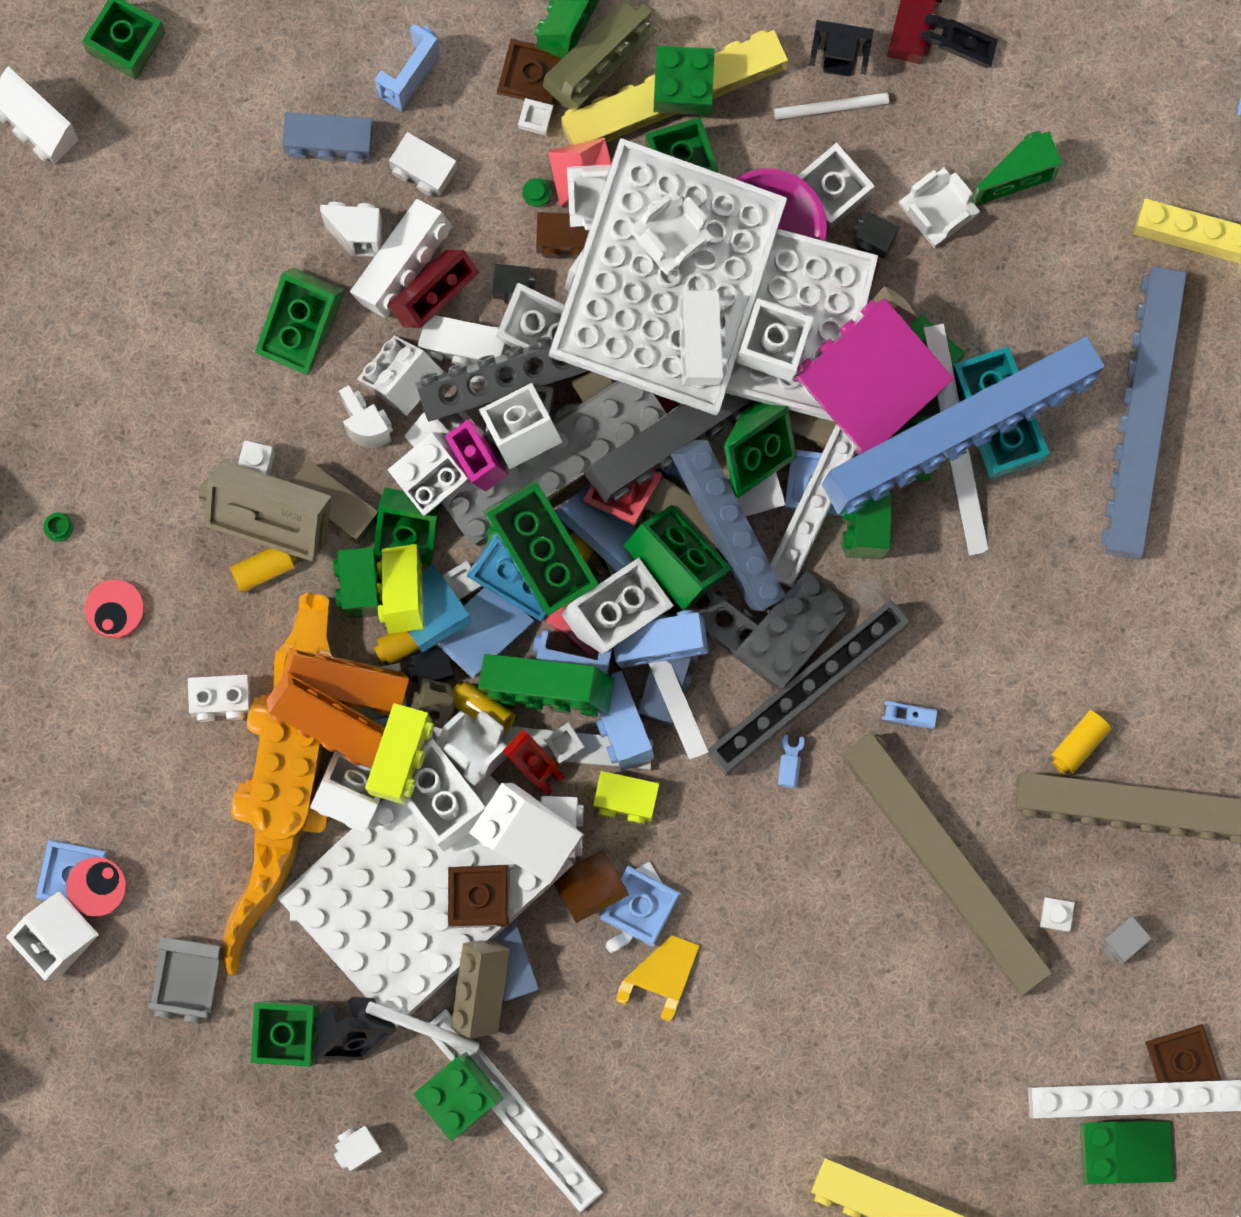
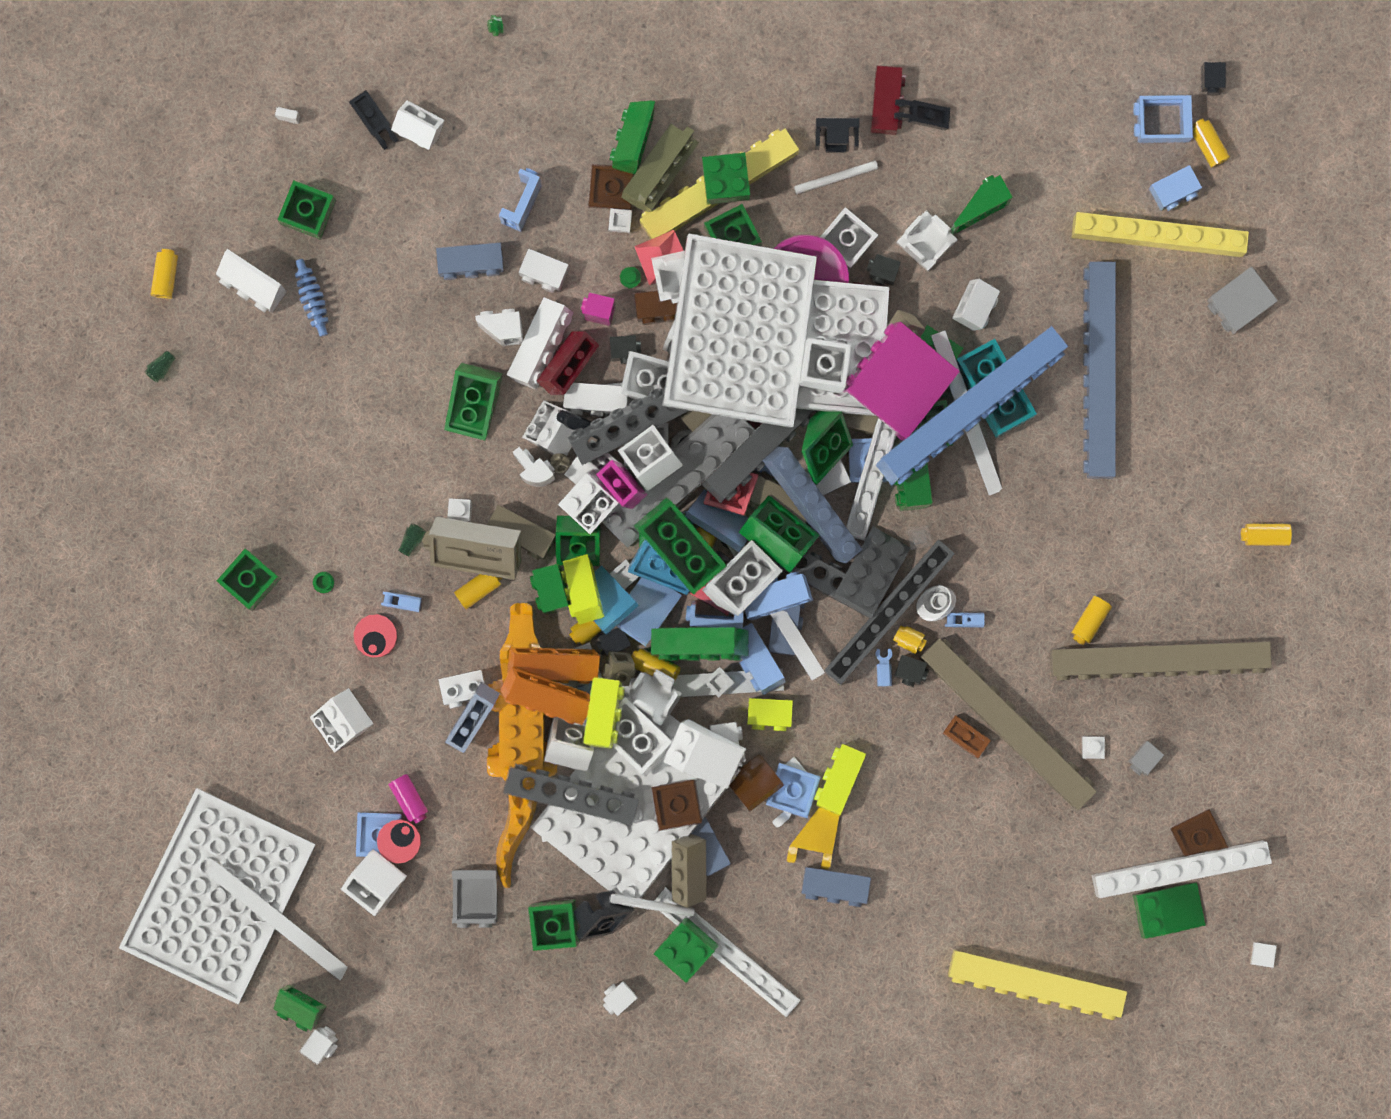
camera: 10 degrees left, 5 degrees up
red hinge [502,729,565,796] -> none
white panel [629,192,713,276] -> none
white brick [678,290,727,386] -> none
none -> medium blue piece [295,259,328,337]
none -> white slope [310,688,373,753]
none -> light blue bar [381,592,422,612]
none -> dark pink brick [388,774,428,824]
none -> clear green cone [398,523,426,557]
none -> sand blue brick [445,682,500,753]
none -> dark grey brick [503,764,639,826]
none -> dark tan plate [550,453,570,473]
none -> black hinge [556,410,612,440]
none -> dark pink brick [581,292,615,326]
none -> sand blue brick [801,867,871,907]
none -> neon yellow brick [814,744,866,816]
none -> yellow brick [893,625,927,654]
none -> pearl dark grey brick [894,655,929,687]
none -> white hat [916,585,956,621]
none -> dark orange plate [942,715,991,759]
none -> white brick [952,279,1000,331]

